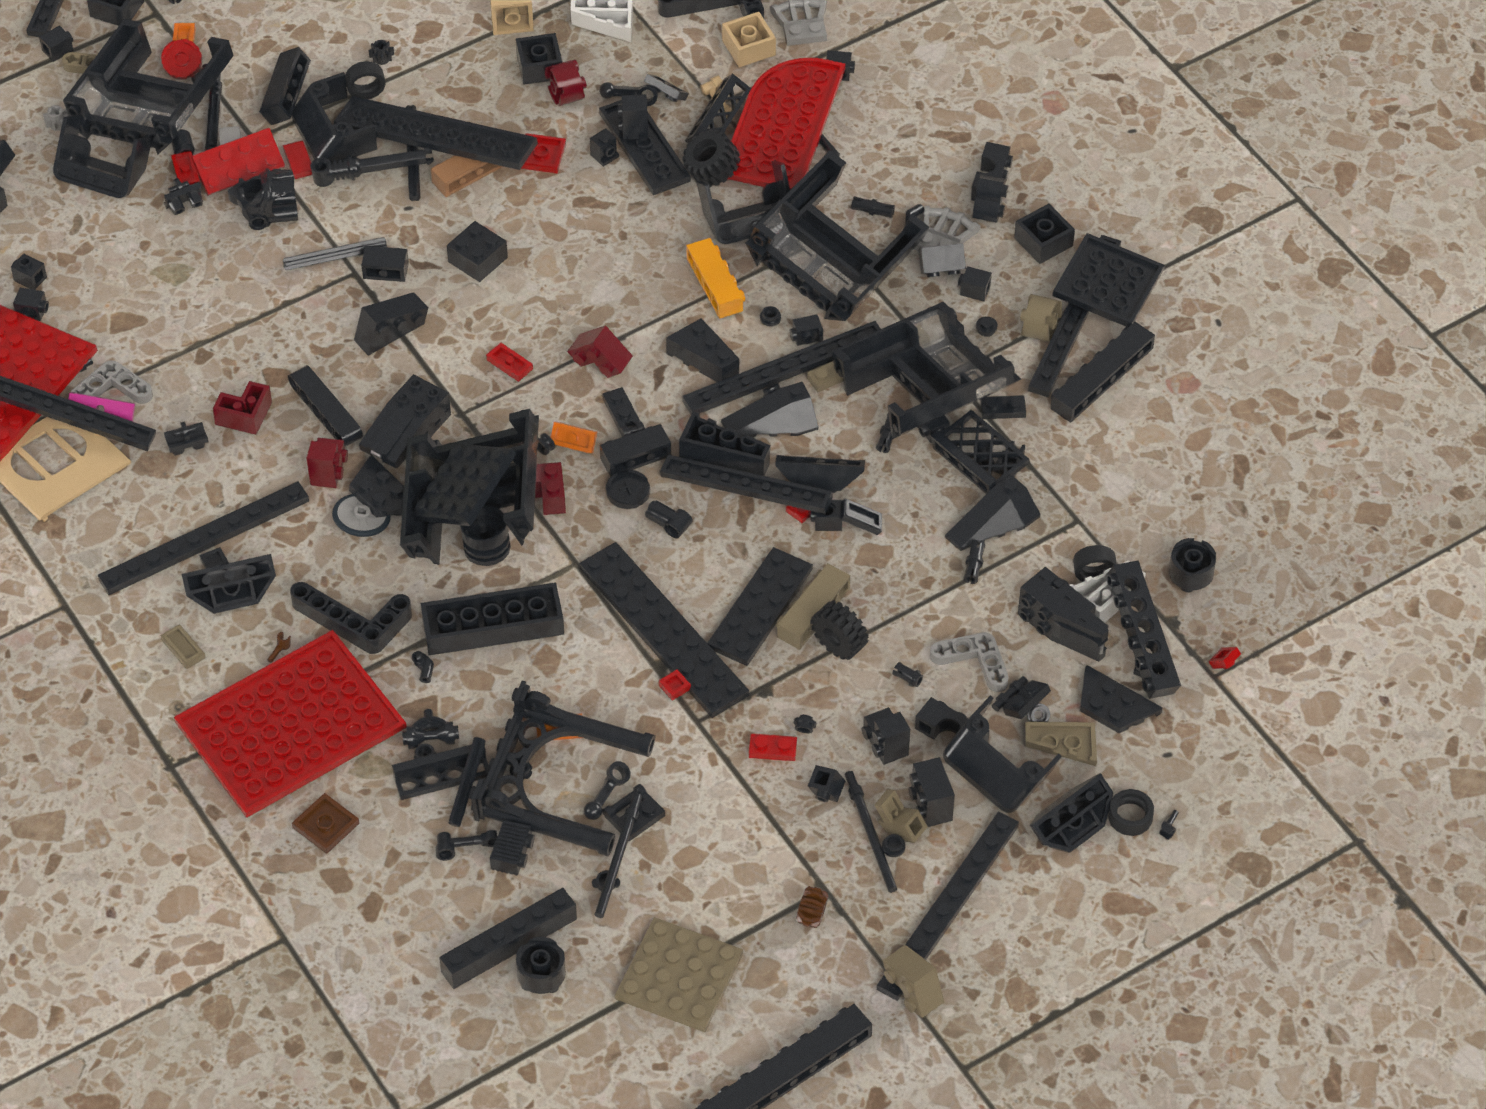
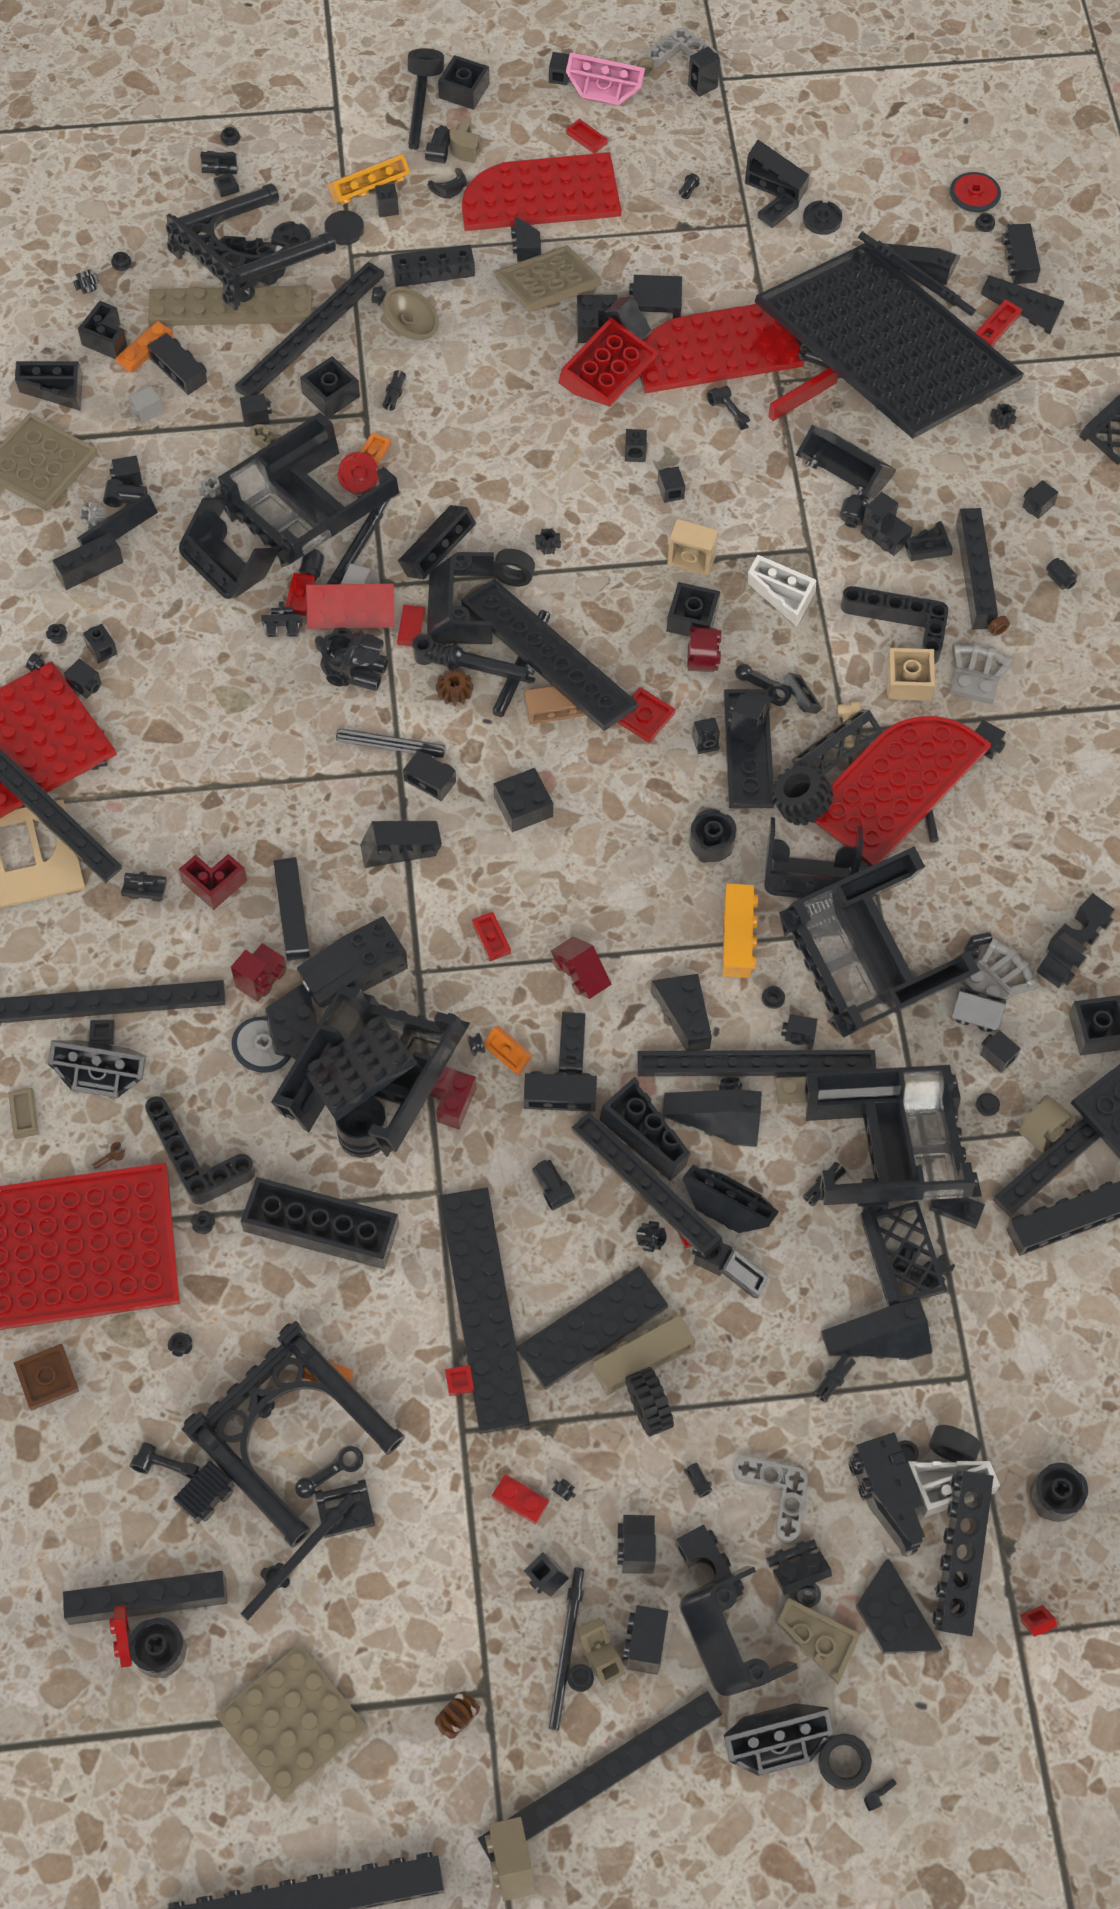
camera: 25 degrees right, 10 degrees up
dark pink tile [69,392,136,422] -> none
light grey beam [71,361,153,404] -> none
black fence [392,744,489,800] -> none
black piece [402,709,459,750] -> none
black arm [411,651,434,683] -> none
black axle [448,737,486,827] -> none
black tile [606,469,650,509] -> none
black pin [851,196,895,218] -> none
none -> red plate [109,1605,133,1668]
none -> black plate [191,1211,215,1234]
none -> reddish brown gear [436,668,474,706]
none -> black gear [636,1221,667,1252]
none -> black brick [689,809,737,863]

